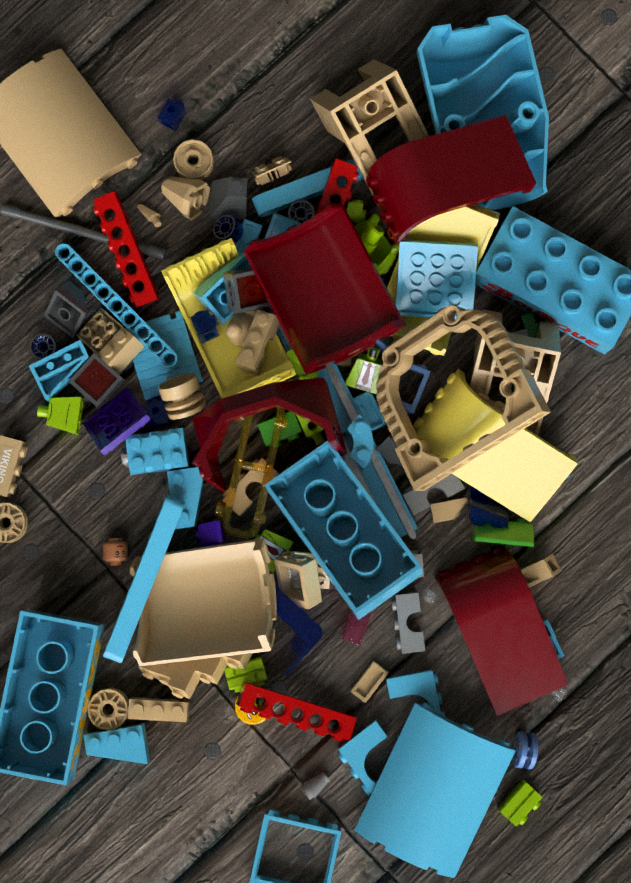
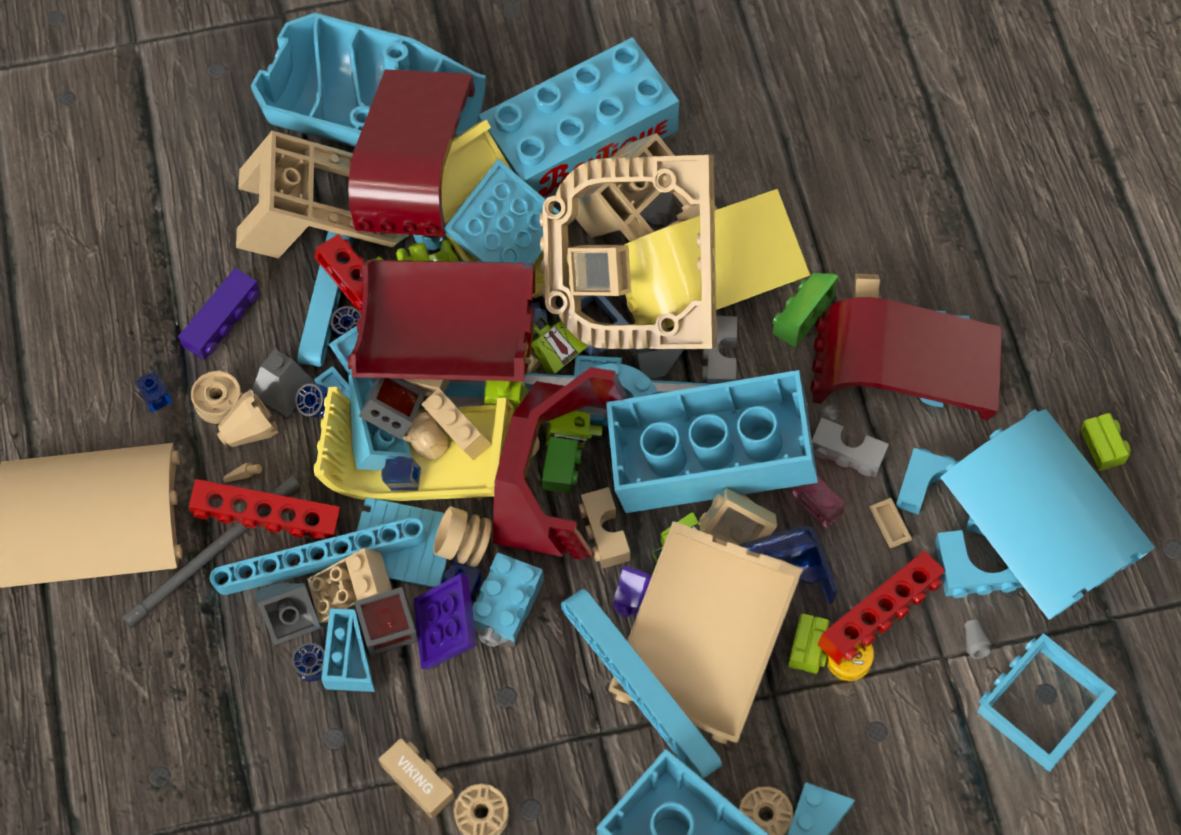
camera: 60 degrees left, 20 degrees down
lime torso [37,397,84,435] -> none
nougat head [102,538,128,566] -> none
tan brick [128,697,190,722] -> none
tan arch [138,653,253,699] -> none
medium azure wedge [167,467,204,530] -> none
clear yellow bar [215,406,288,538] -> none
tan hinge [251,156,292,185] -> none
tan slope [430,497,469,523] -> none
slope [469,486,509,528] -> none
medium blue head [512,731,538,769] -> none
clear plate [550,687,568,702] -> none
none -> dark purple brick [178,268,261,360]
none -> window [567,245,631,296]

